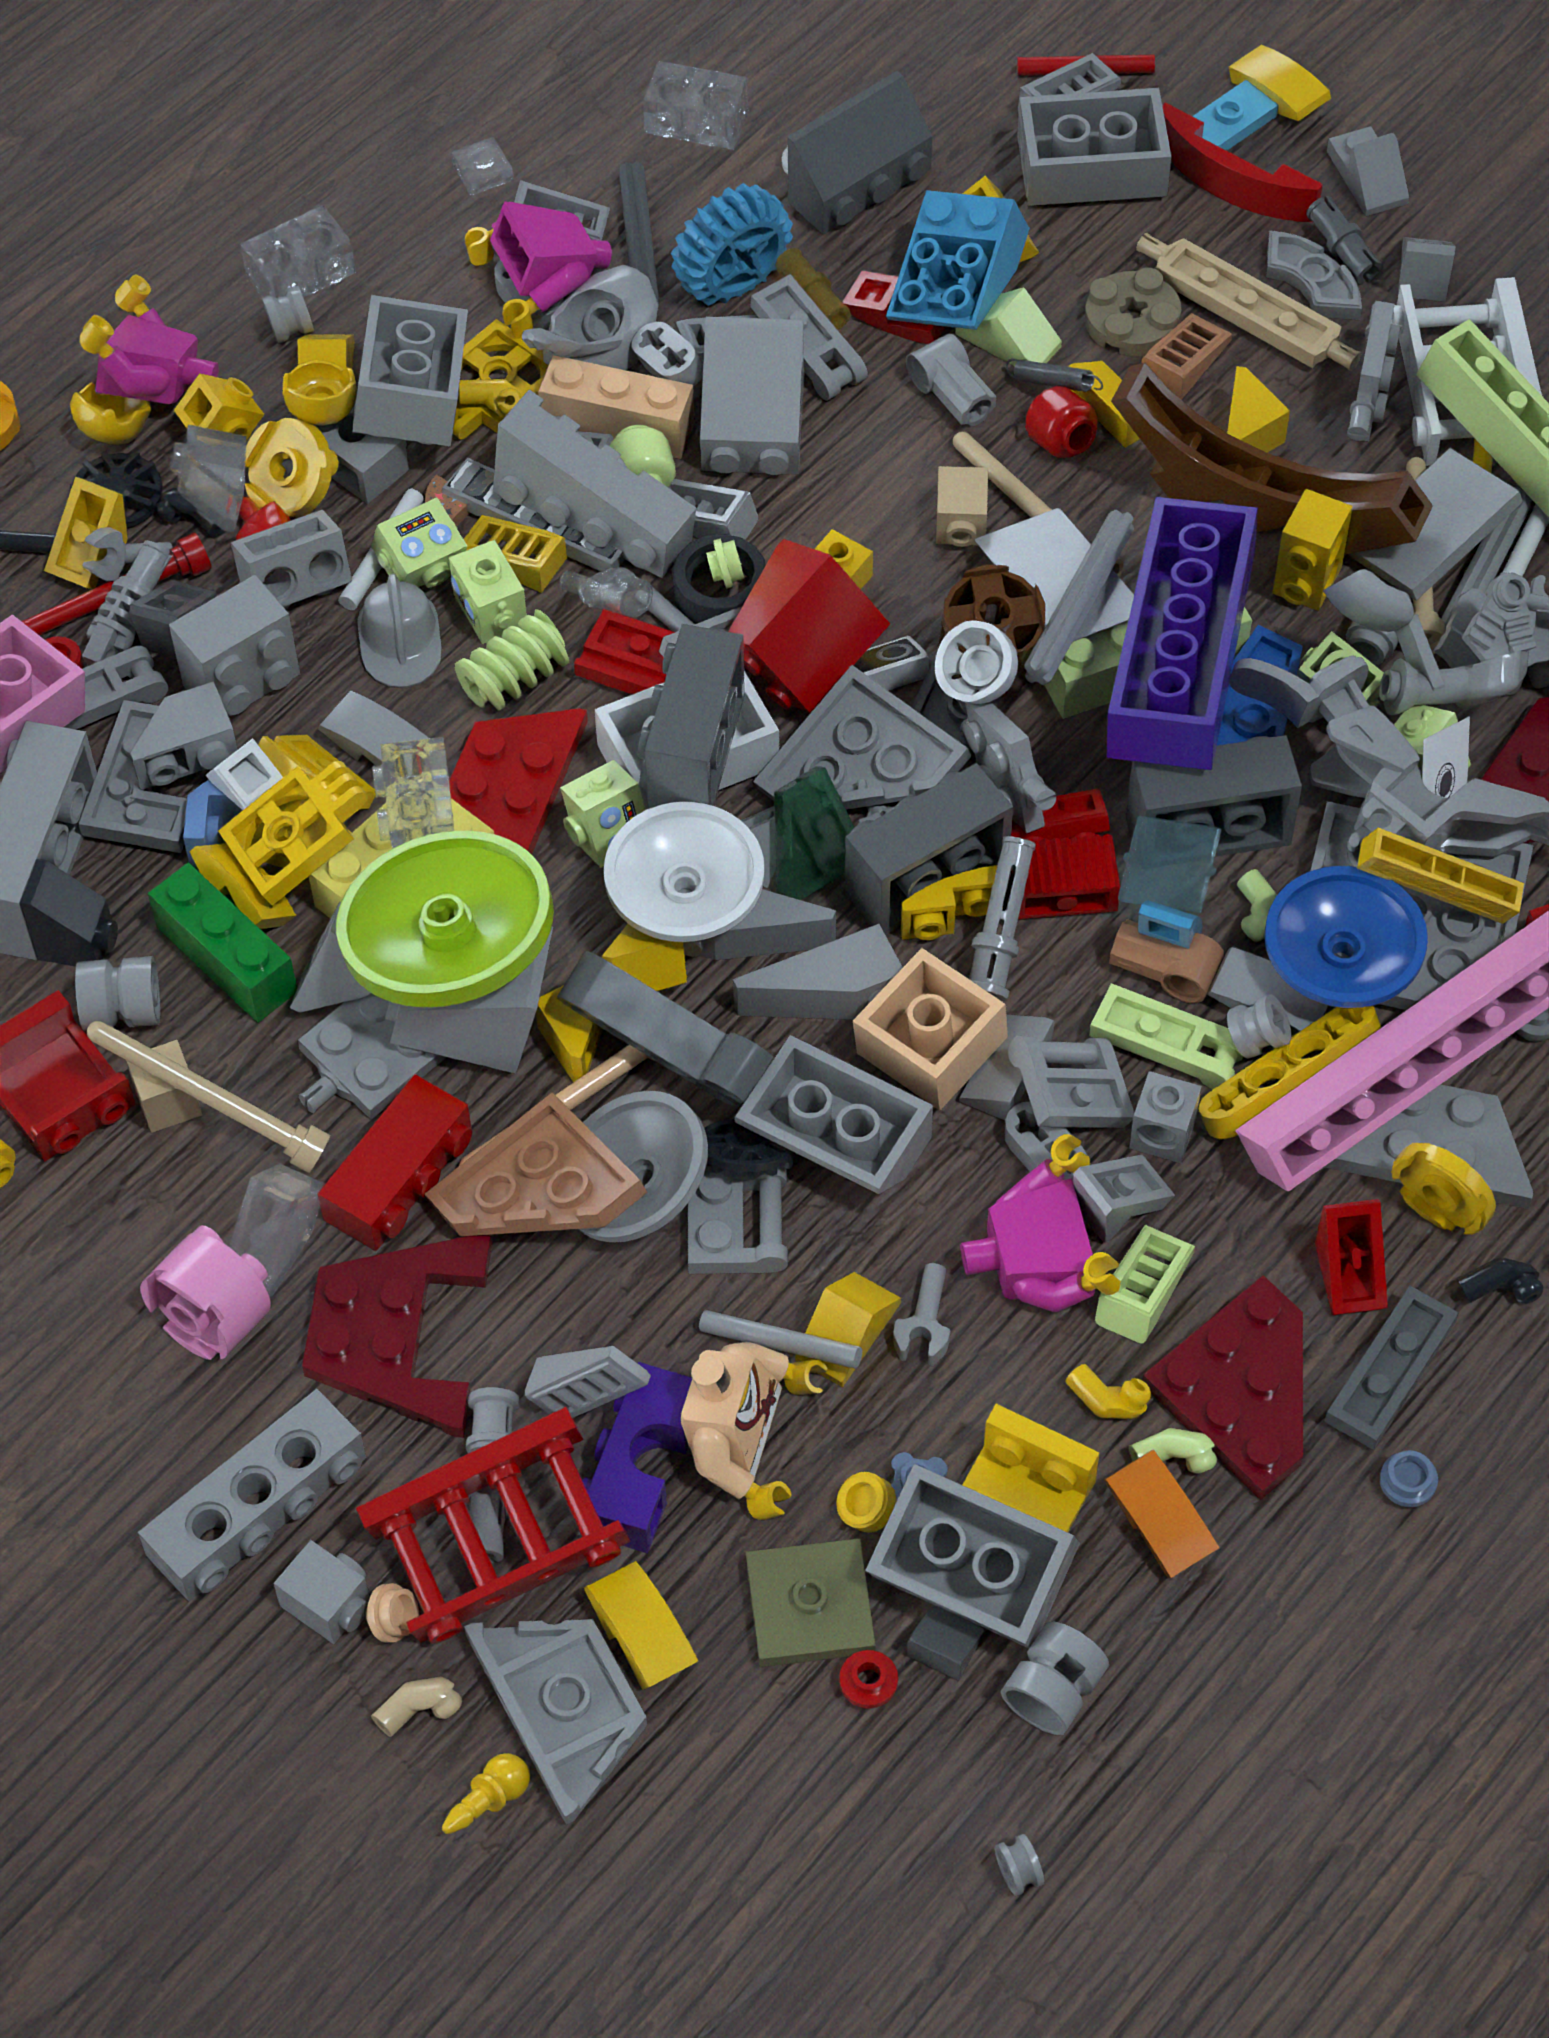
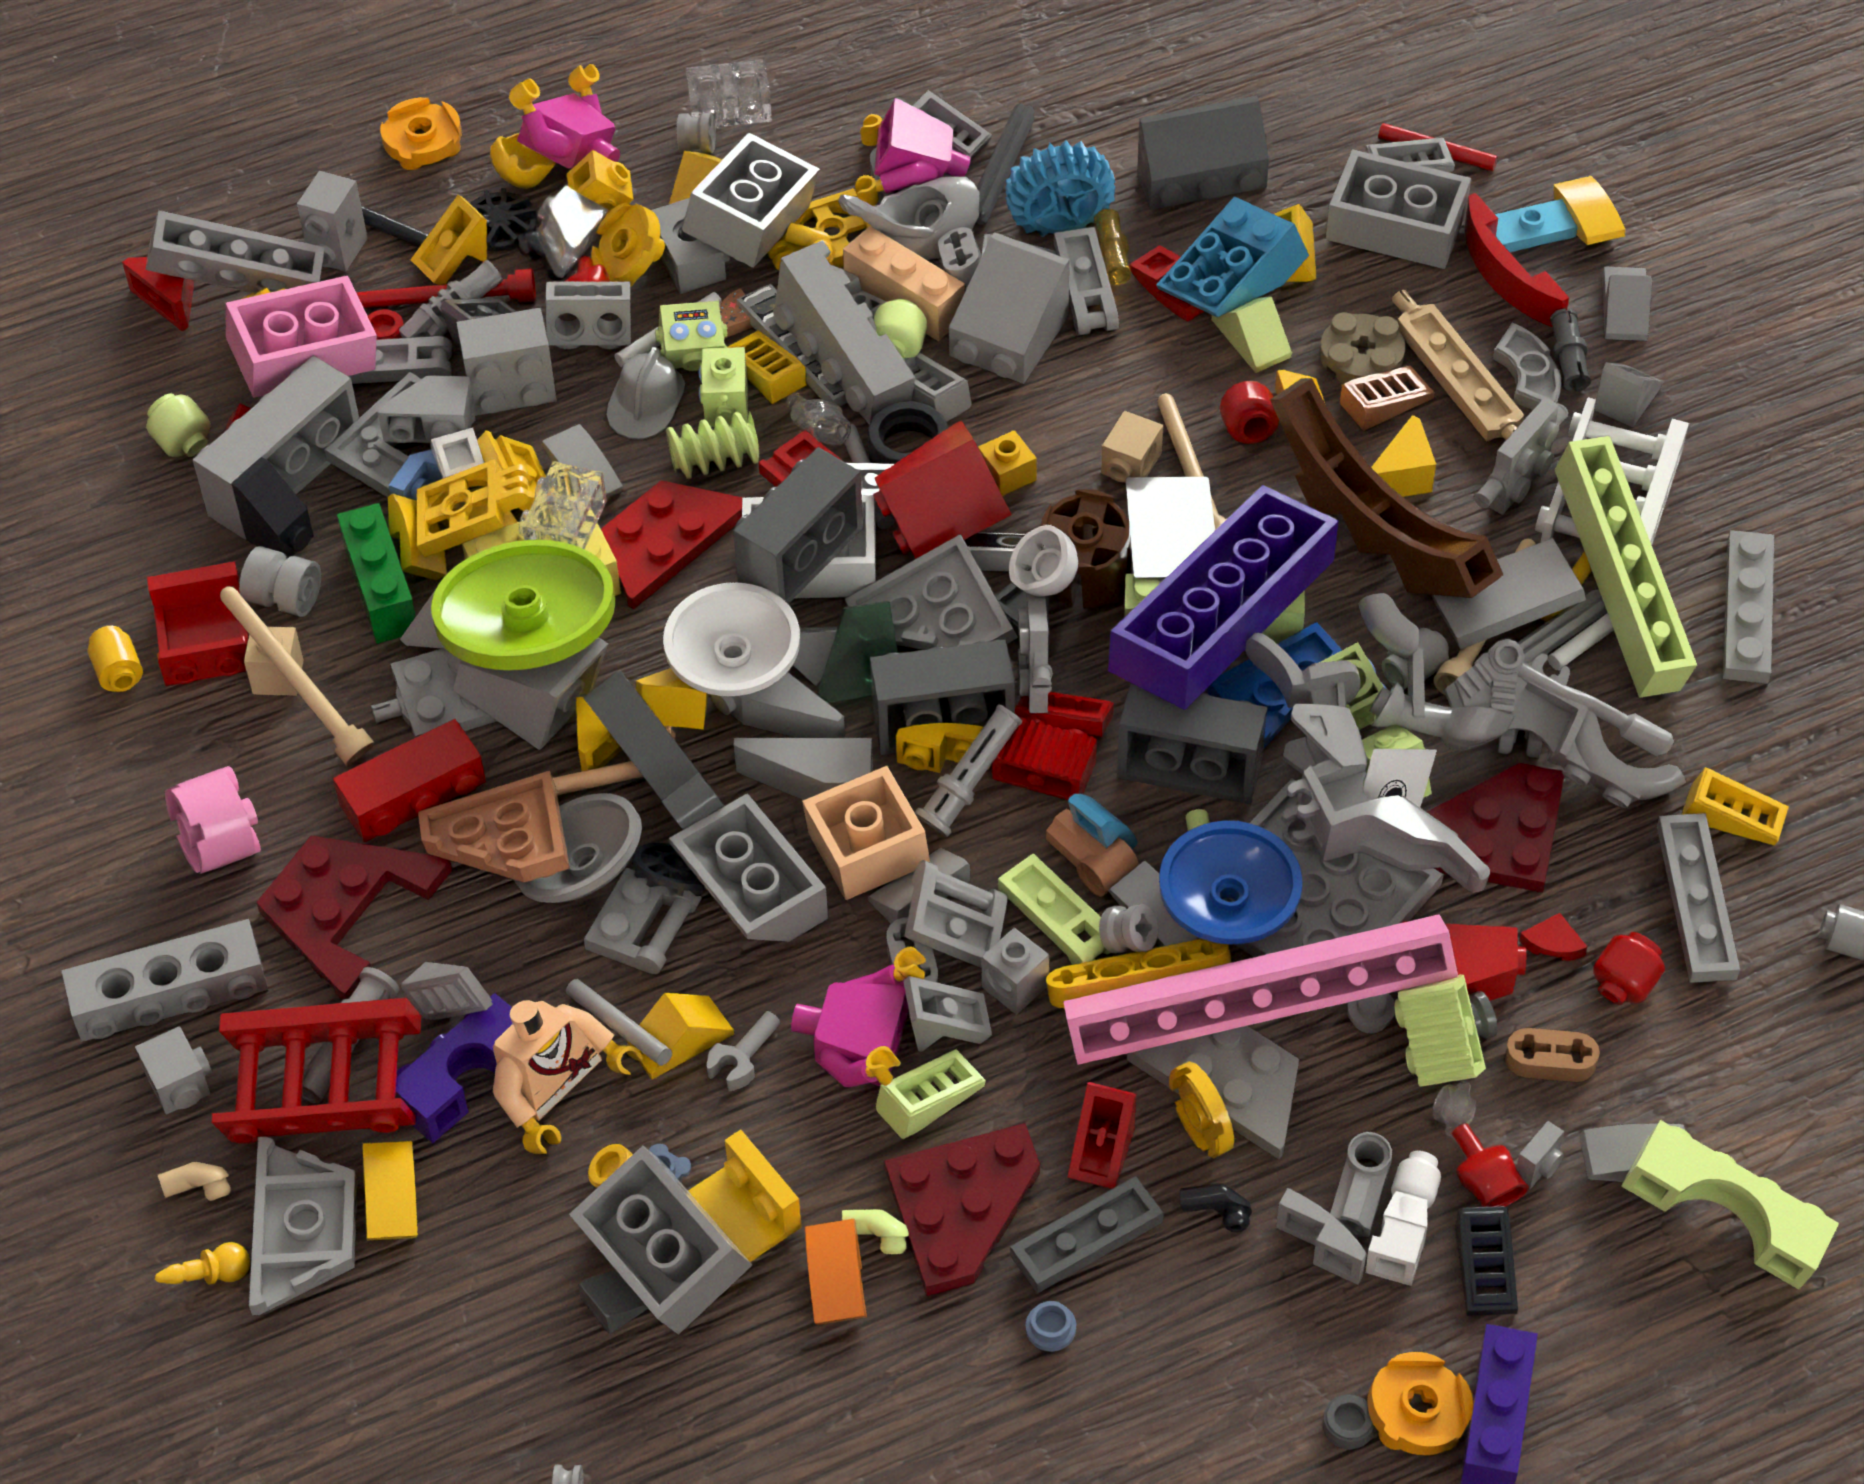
camera: 25 degrees right, 5 degrees down
light grey bar [82,527,173,581] -> none
clear slope [229,1163,325,1297] -> none
yellow hair [283,360,357,426] -> none
light nougat plate [366,1583,419,1643] -> none
clear plate [451,137,513,196] -> none
yellowish green head [560,760,646,867] -> none
clear brick [643,61,748,150] -> none
yellowish green plate [706,538,744,589] -> none
olive plate [746,1538,876,1667] -> none
red plate [839,1650,898,1709] -> none
light grey piece [906,333,996,427] -> none
light grey wheel [1001,1621,1109,1735] -> none
dark grey piece [1006,359,1103,392] -> none
light grey axle [1024,510,1134,685] -> none
yellow arm [1065,1364,1151,1419] -> none
clear light blue piece [1118,815,1221,913] -> none
yellow brick [1273,489,1353,611] -> none
yellow piece [1357,827,1524,924] -> none

